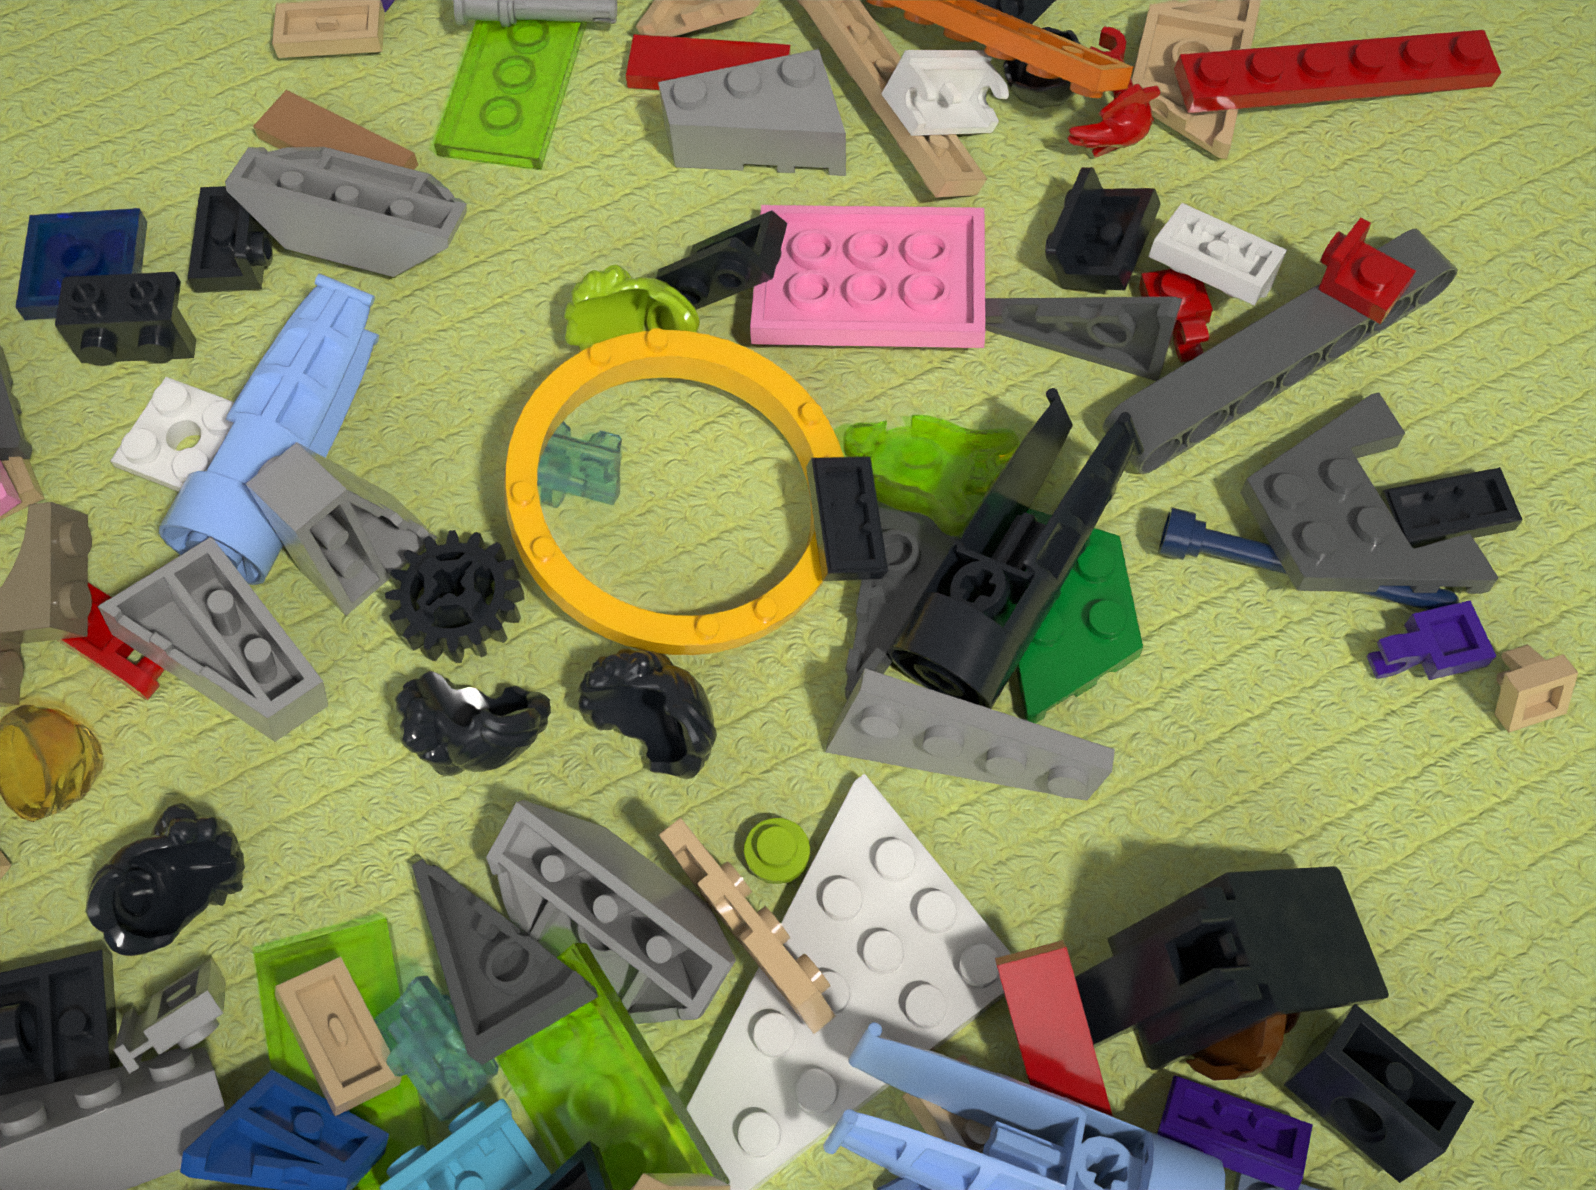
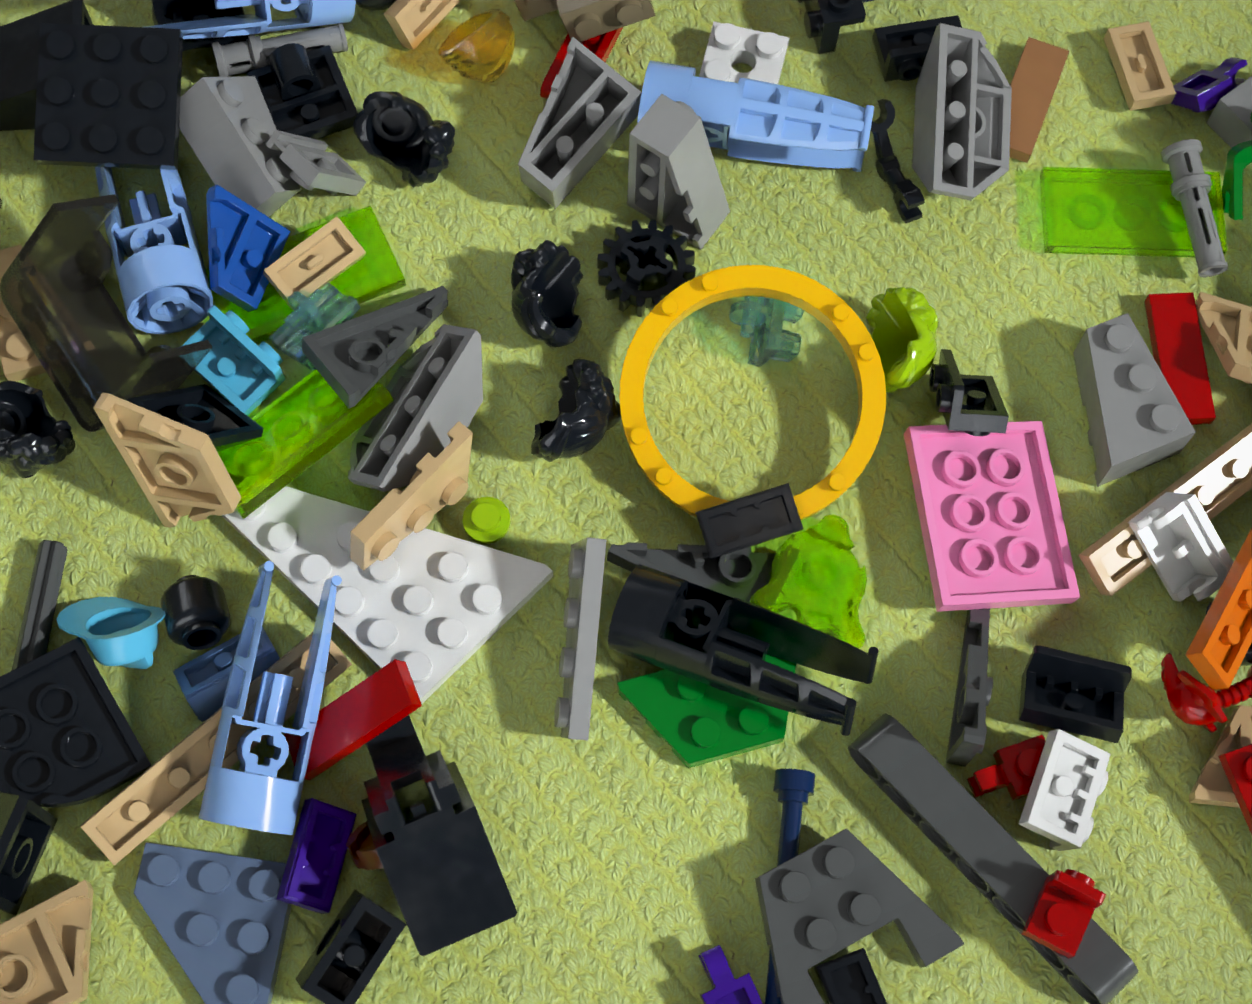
camera: 75 degrees right, 5 degrees up
none -> black piece [862,99,925,223]

